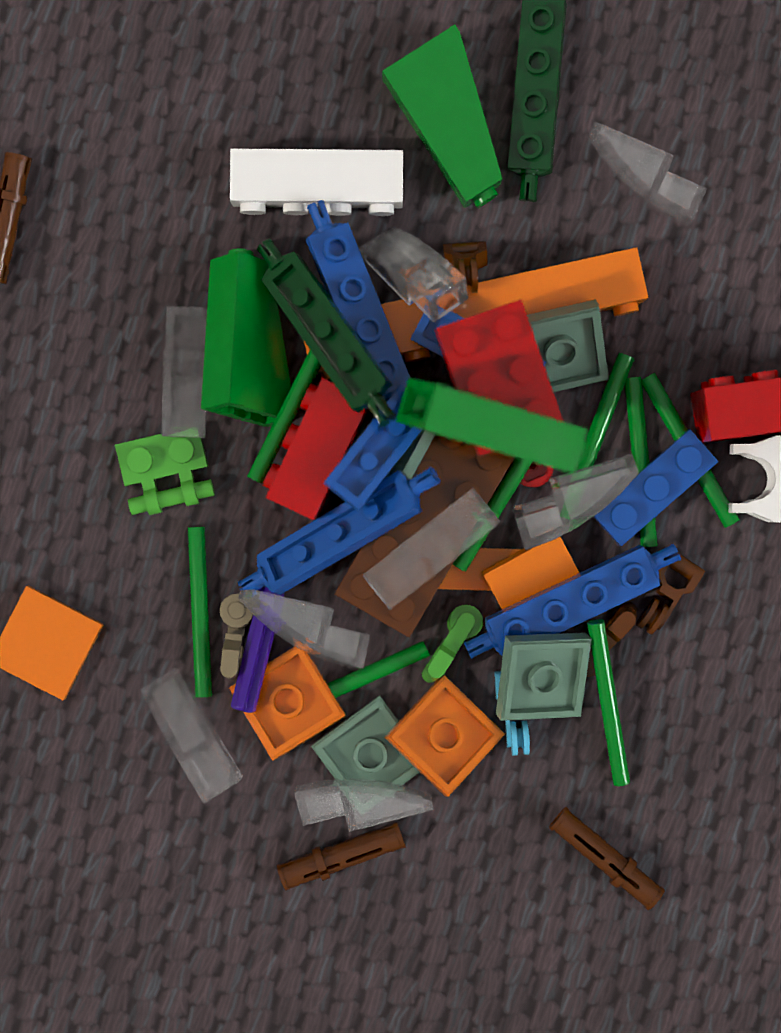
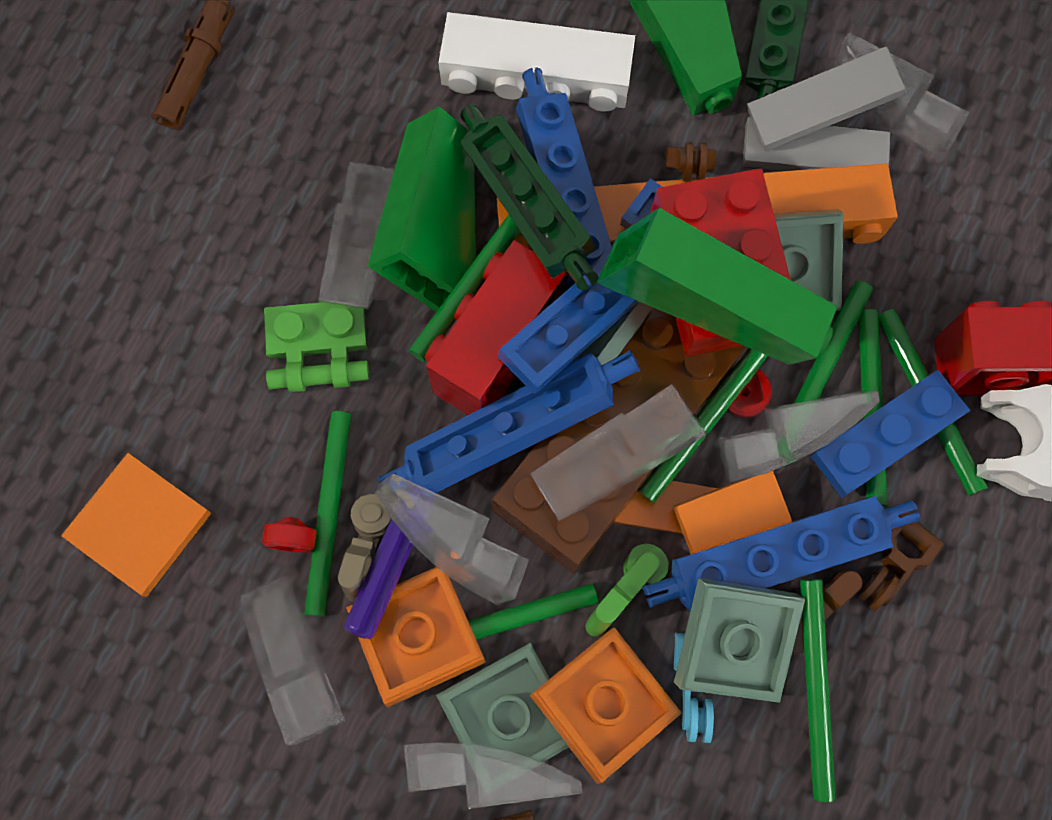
camera: 10 degrees right, 15 degrees down
clear slope [359,226,468,322] -> none
none -> red tile [262,517,317,553]
none -> light grey tile [742,117,890,171]
none -> light grey tile [747,46,906,152]

